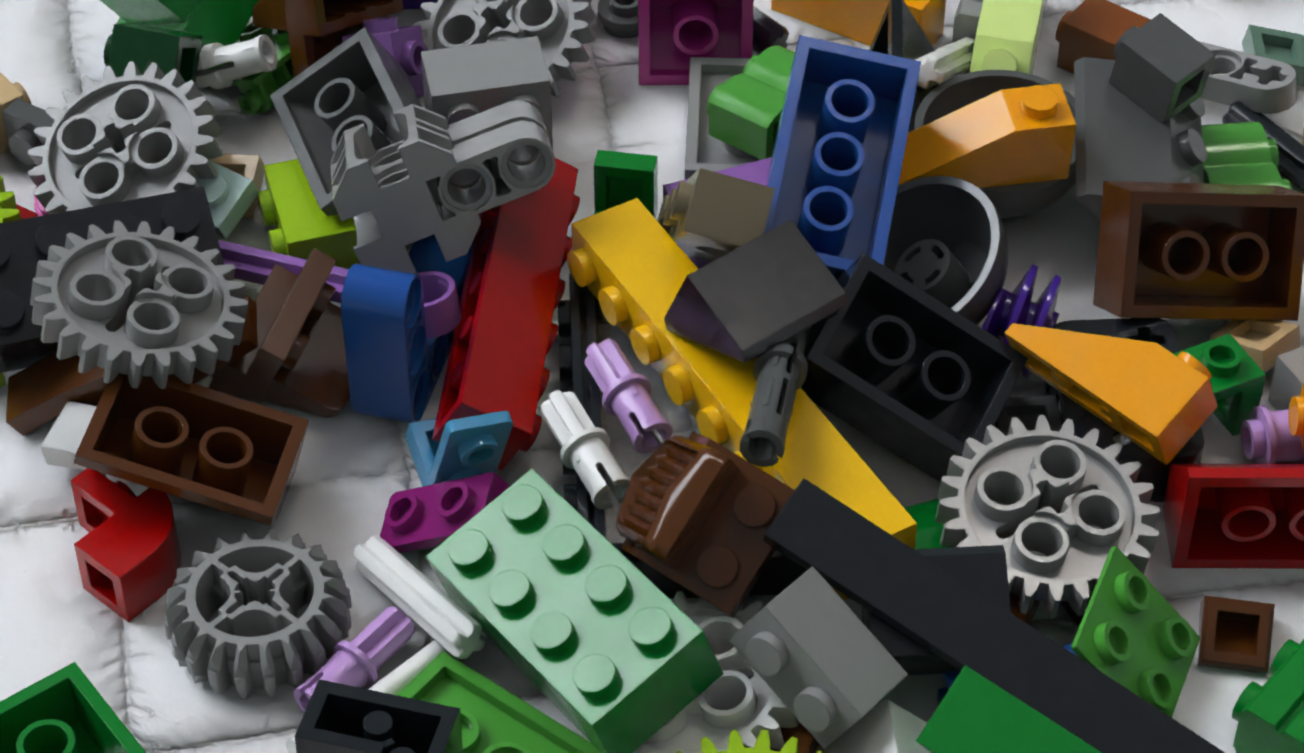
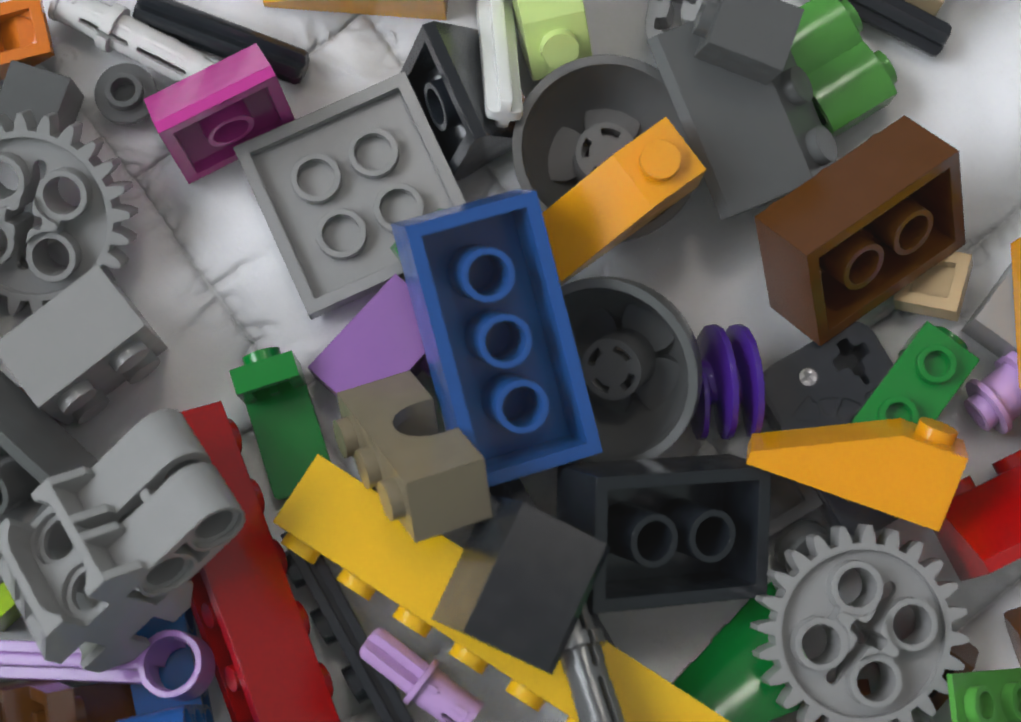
camera: 25 degrees left, 35 degrees up
bright green brick [706,45,795,160] -> none

